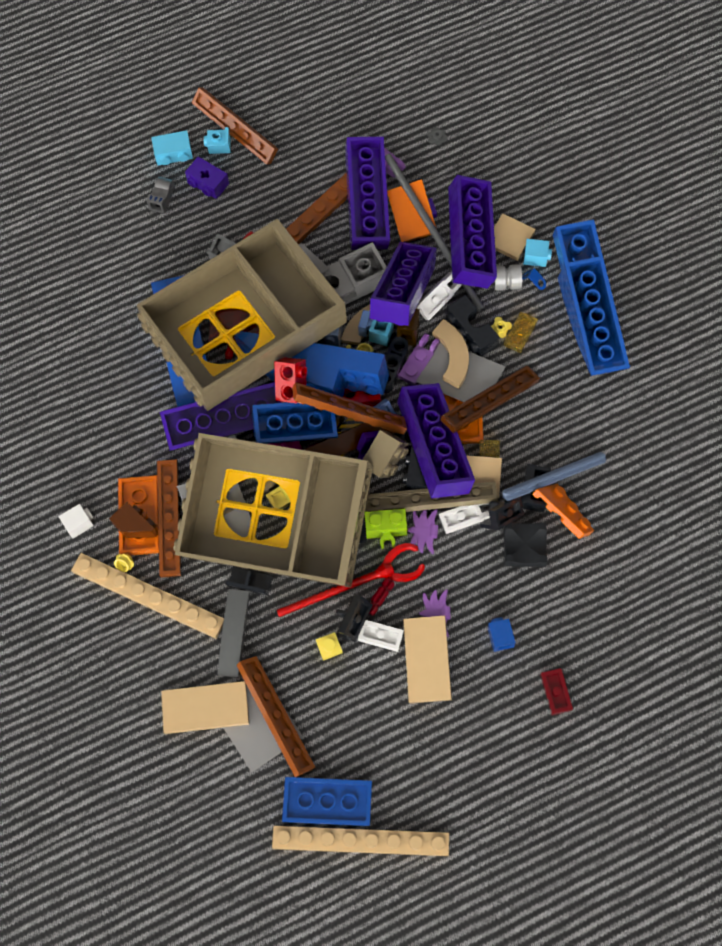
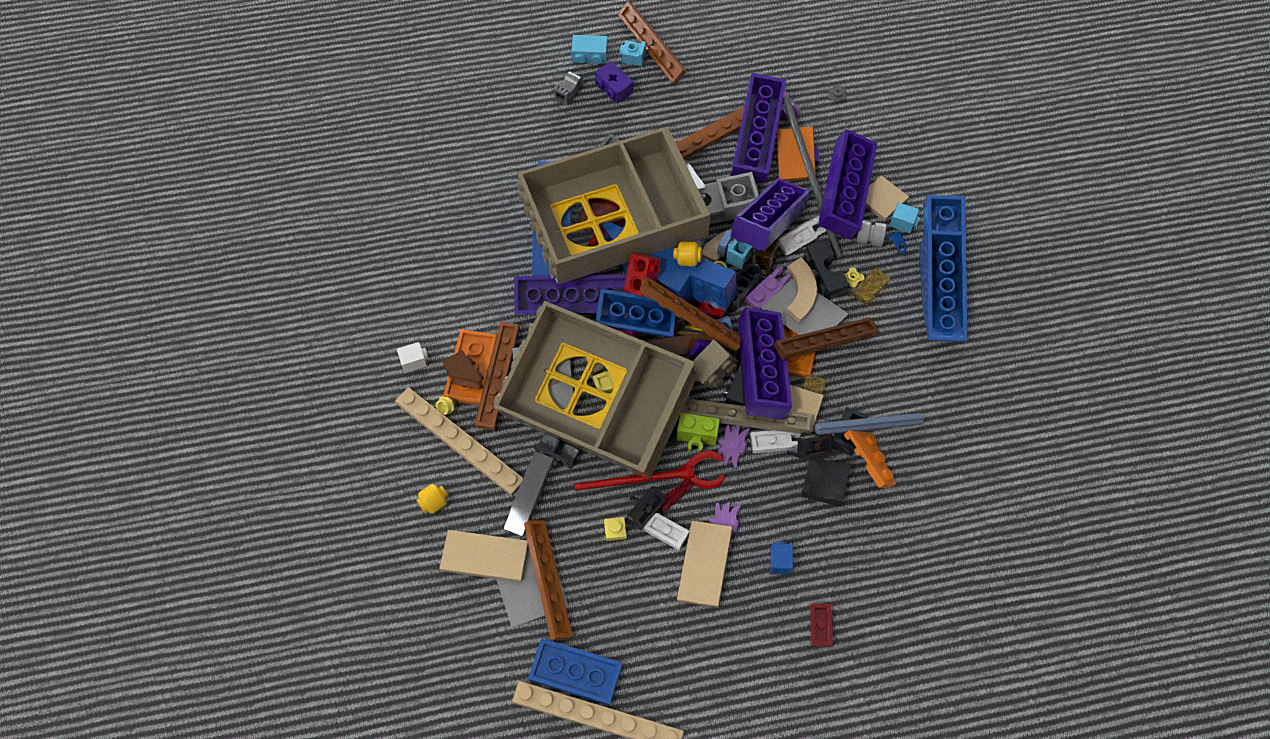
camera: 10 degrees right, 5 degrees down
none -> yellow head [416,484,448,514]
none -> yellow head [673,241,702,267]

